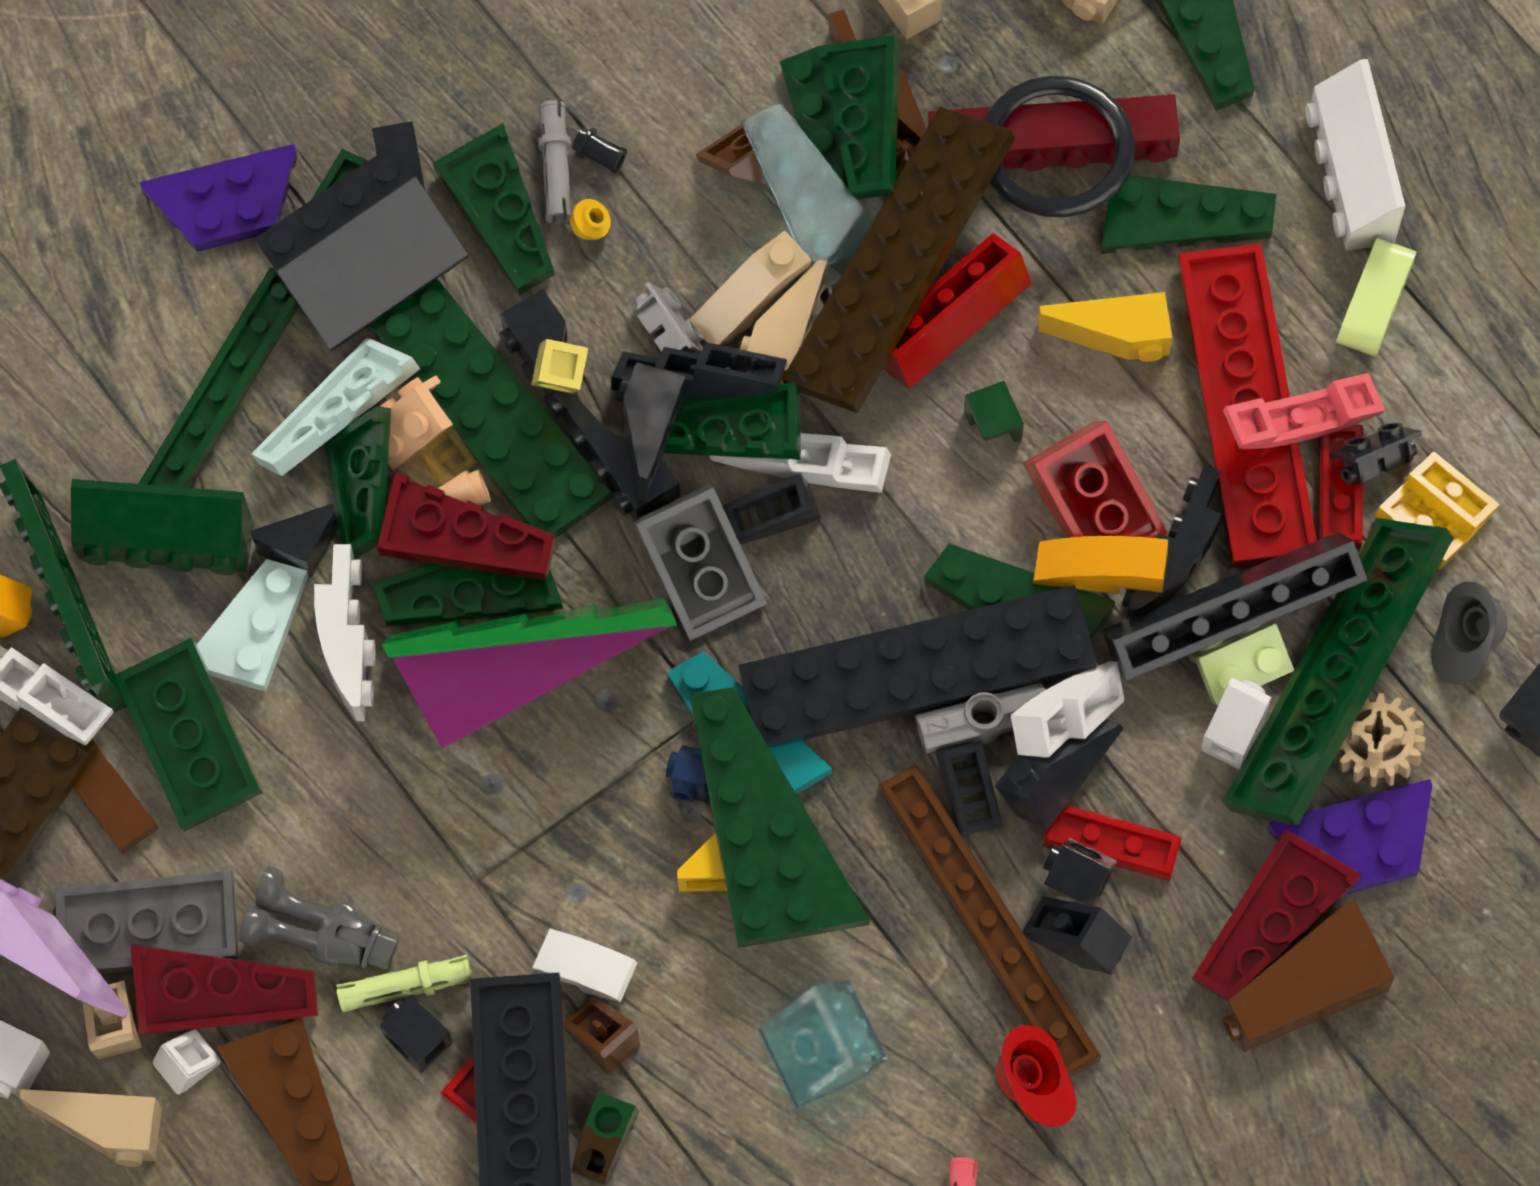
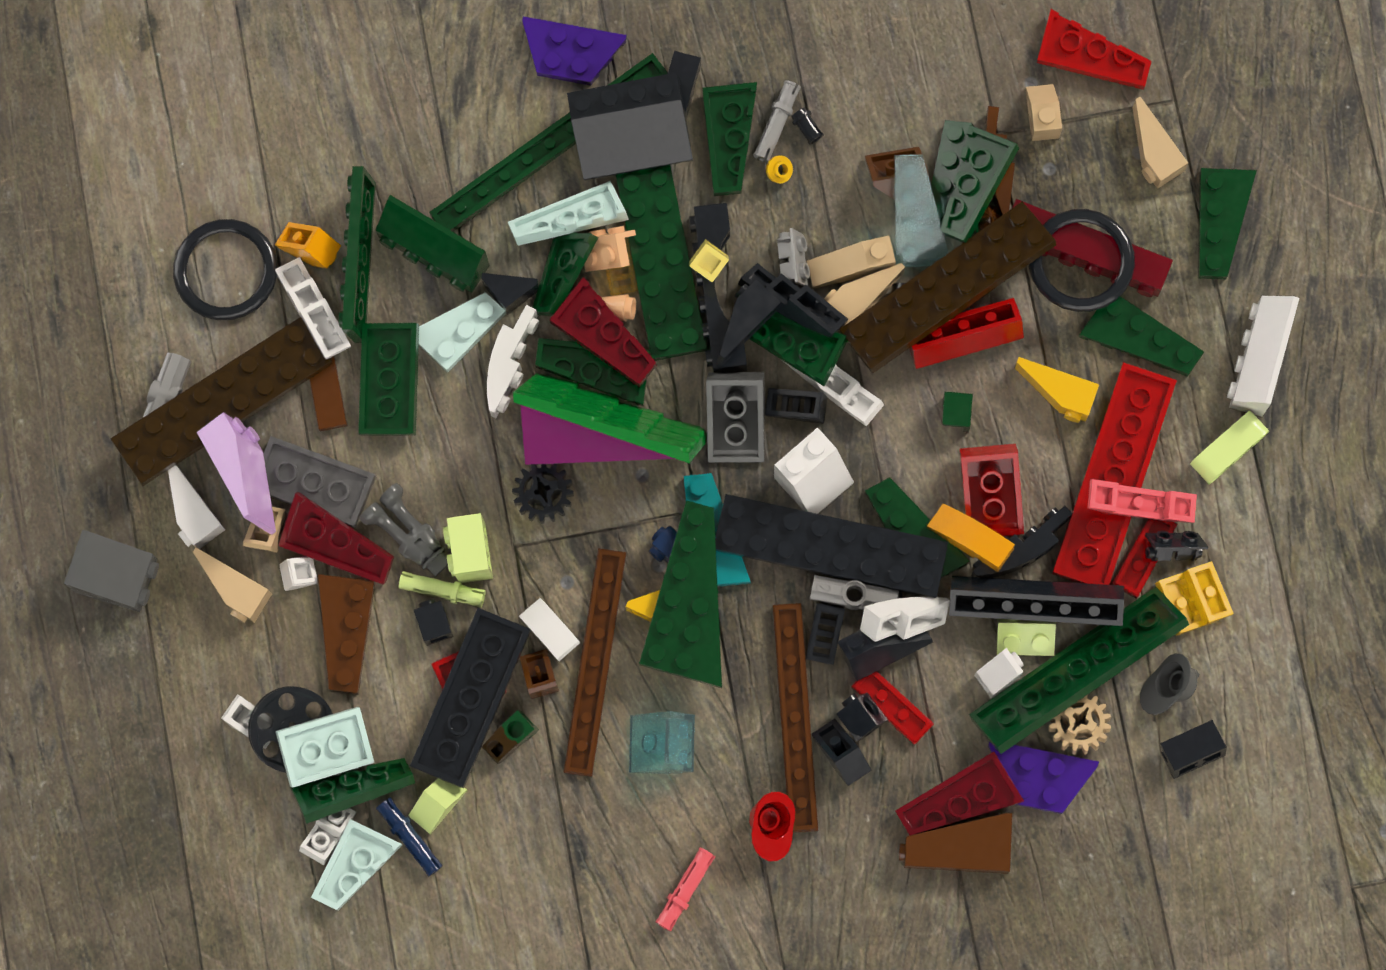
camera: 30 degrees right, 10 degrees up
none -> yellowish green brick [443,513,493,583]
none -> black gear [512,464,574,524]
none -> reddish brown tile [564,548,626,777]
none -> white slope [774,428,854,514]

